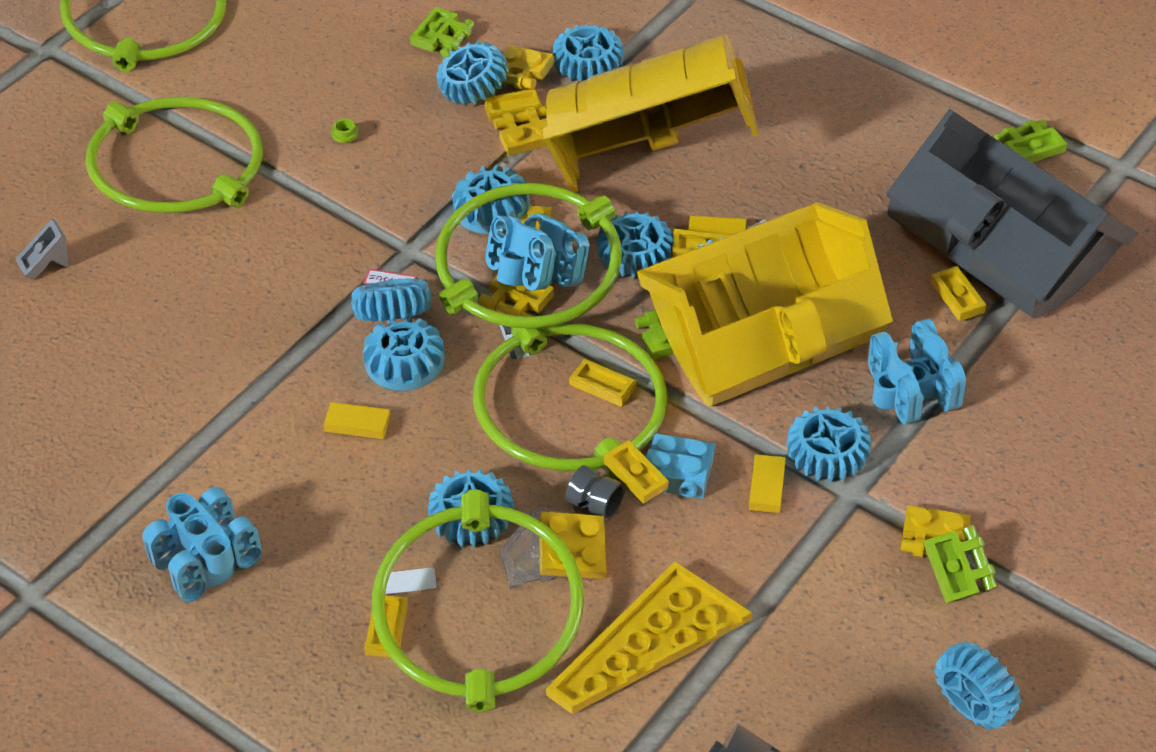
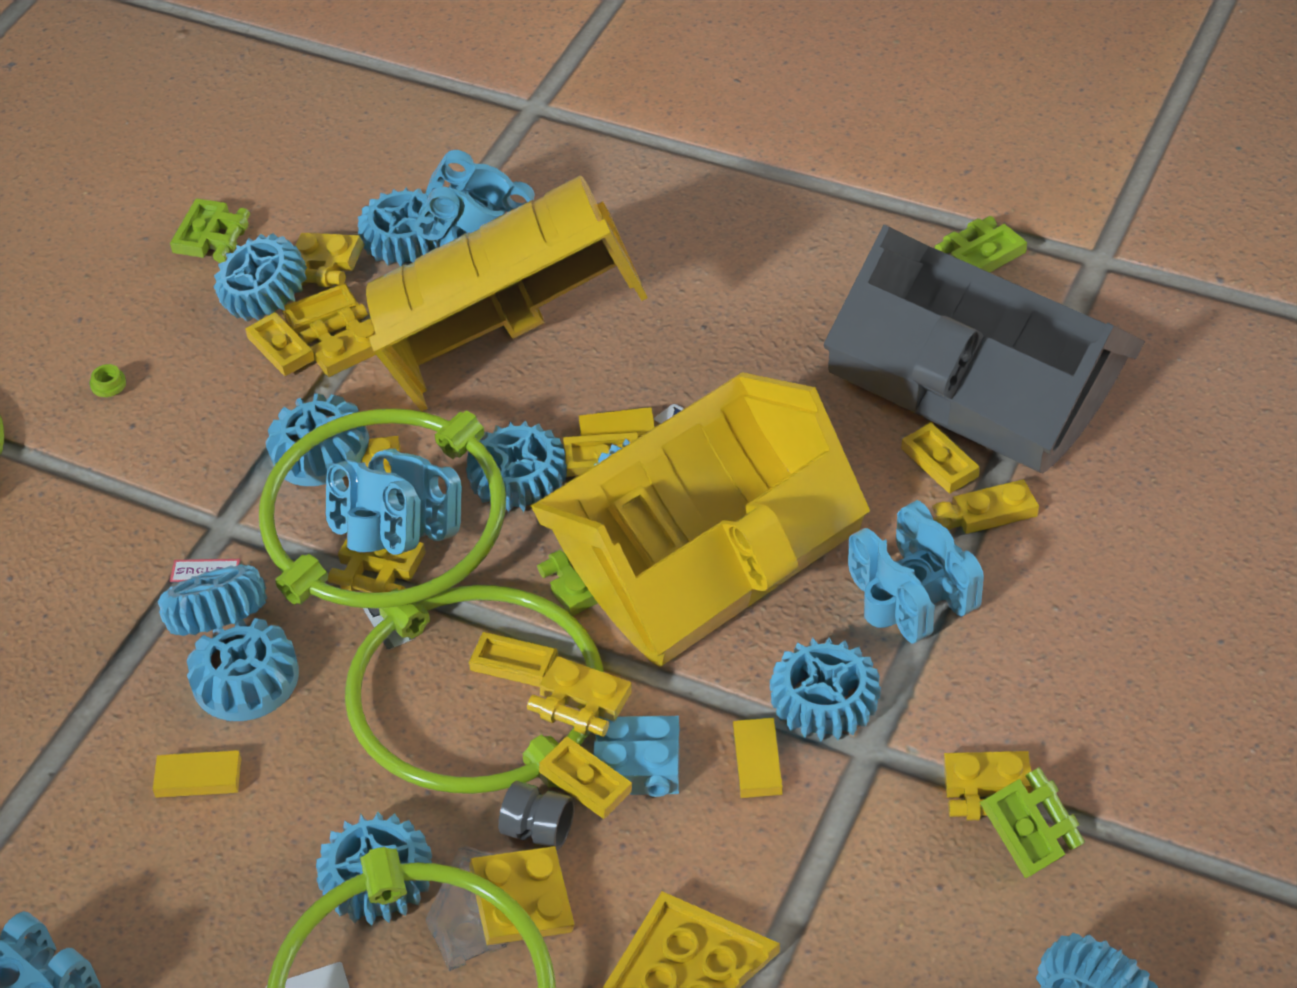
camera: 10 degrees left, 0 degrees up
none -> yellow plate [245,312,315,376]
none -> medium azure piece [414,150,535,246]
none -> yellow plate [527,656,632,737]
none -> yellow plate [932,479,1039,534]

